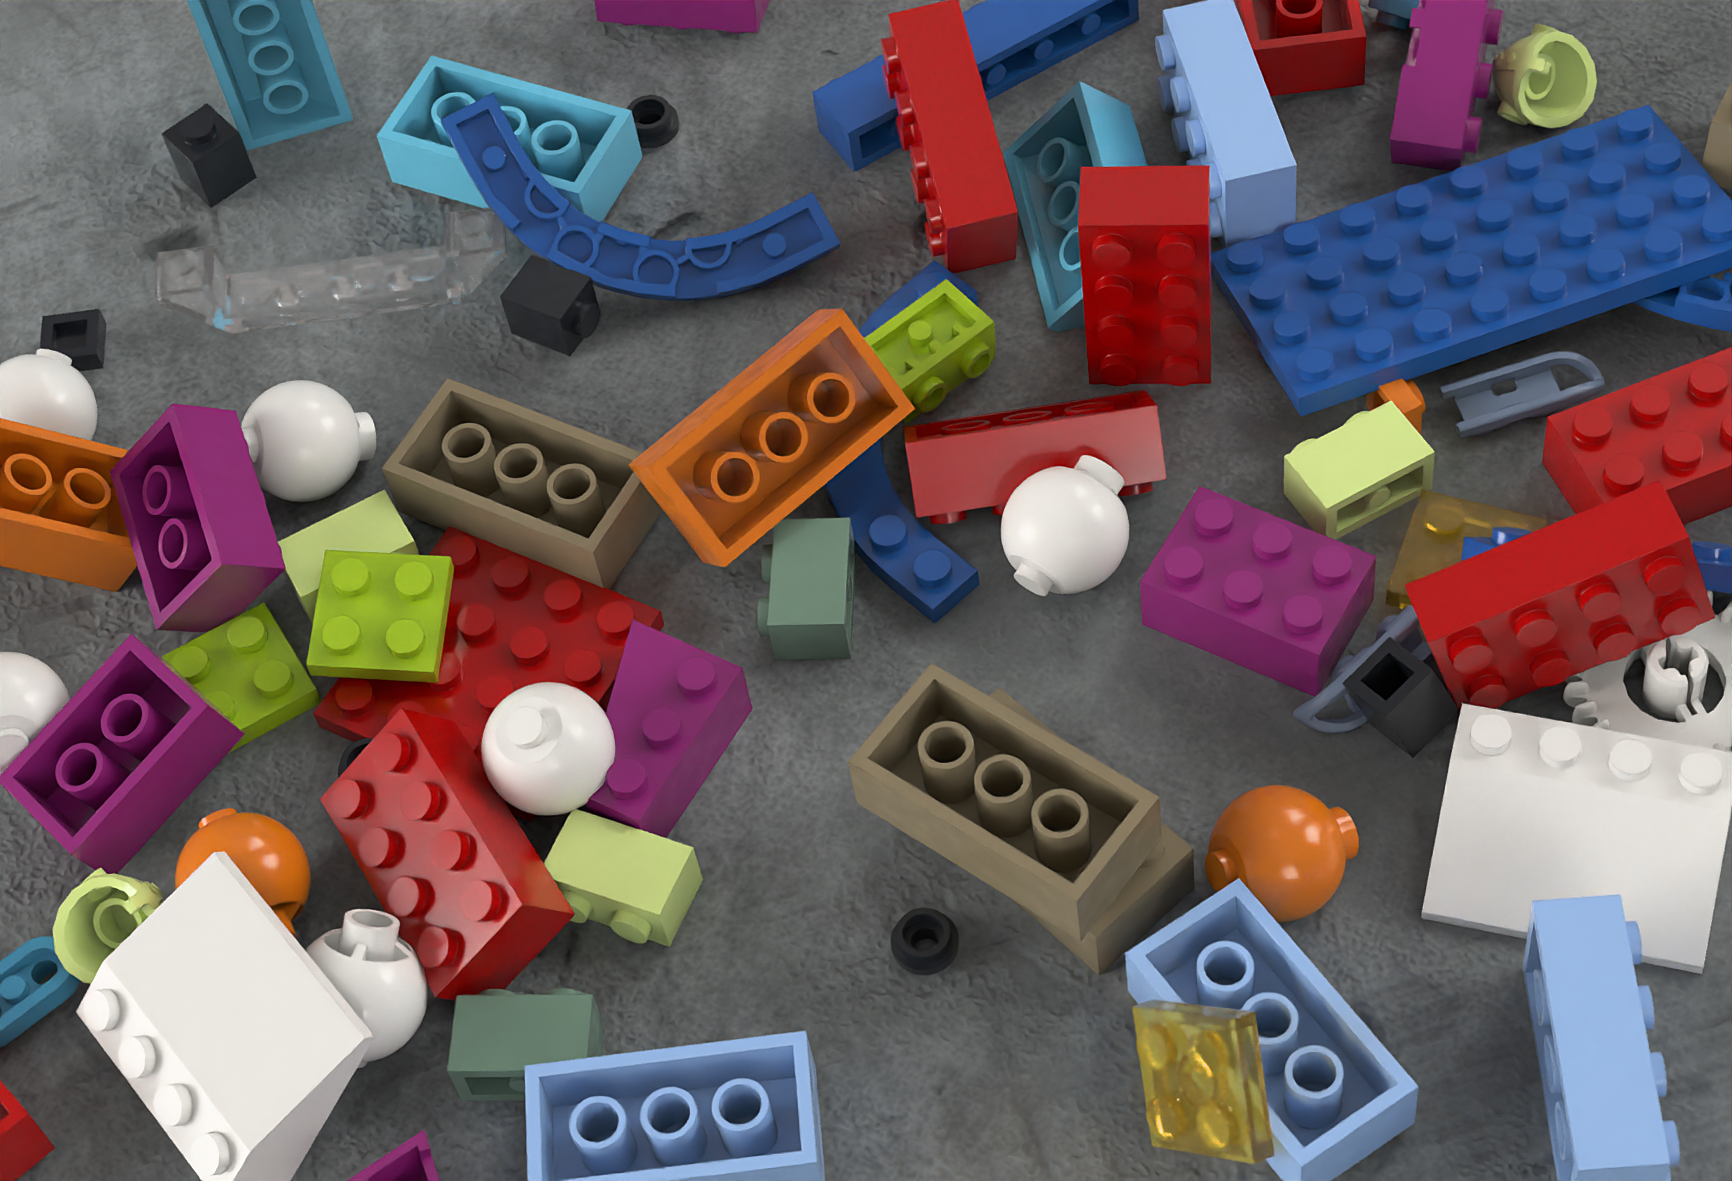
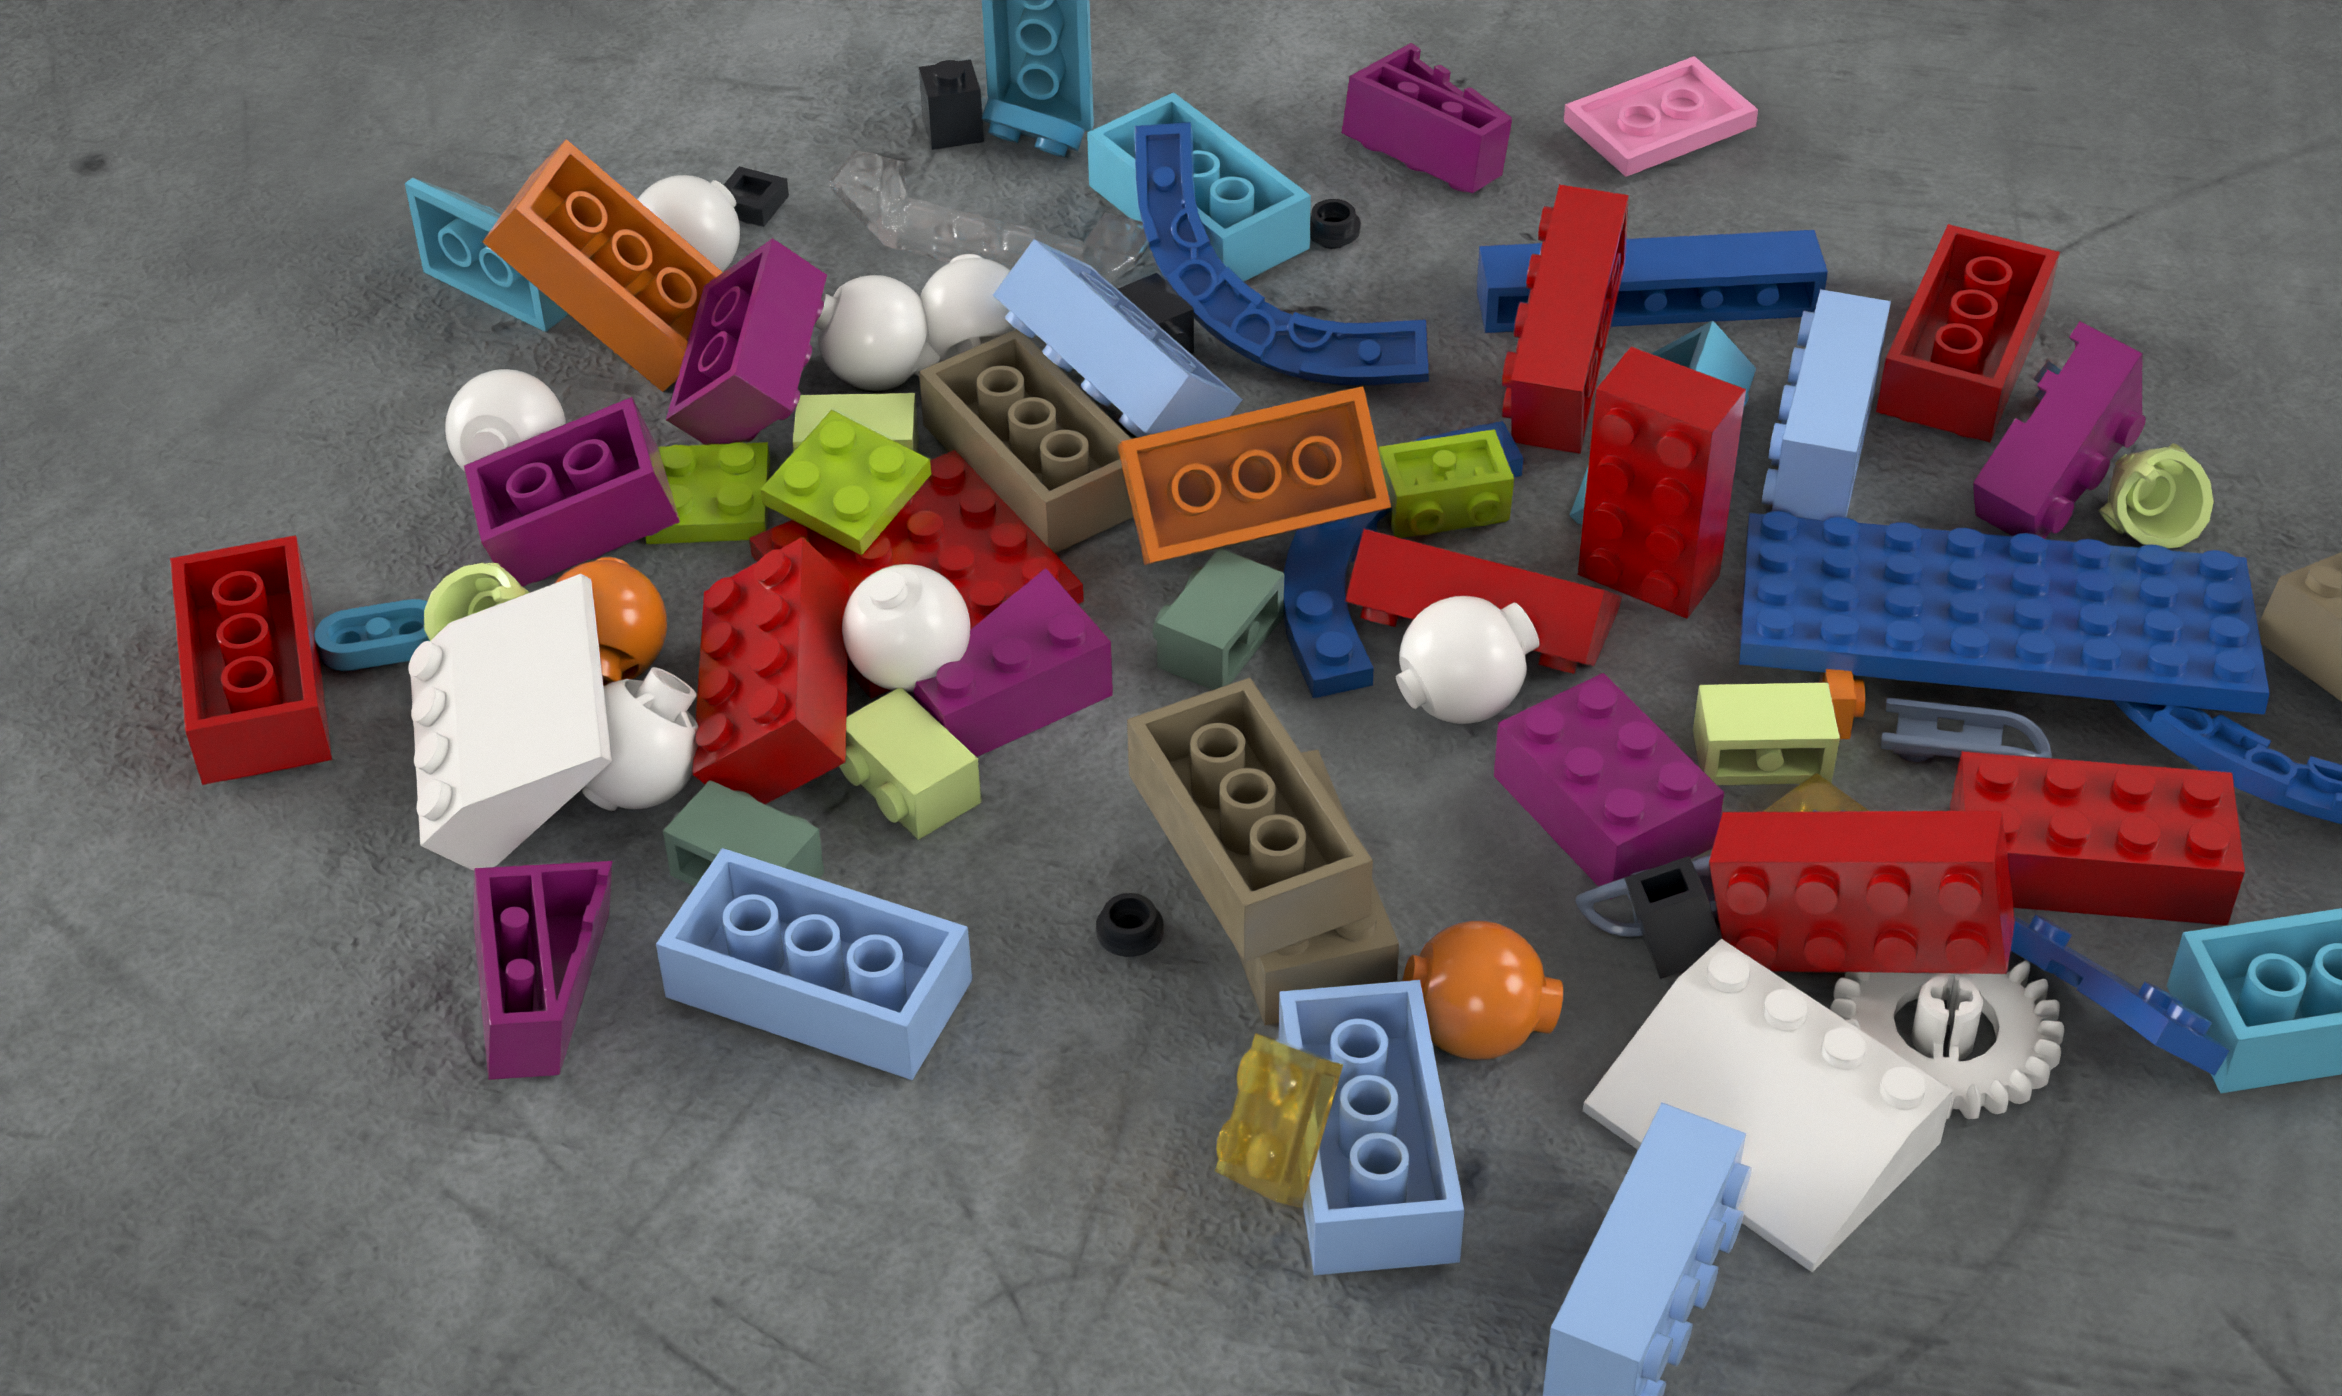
camera: 20 degrees right, 10 degrees down
none -> white brick [920,254,1028,362]
none -> dark azure plate [981,98,1085,158]
none -> light blue brick [993,239,1243,437]

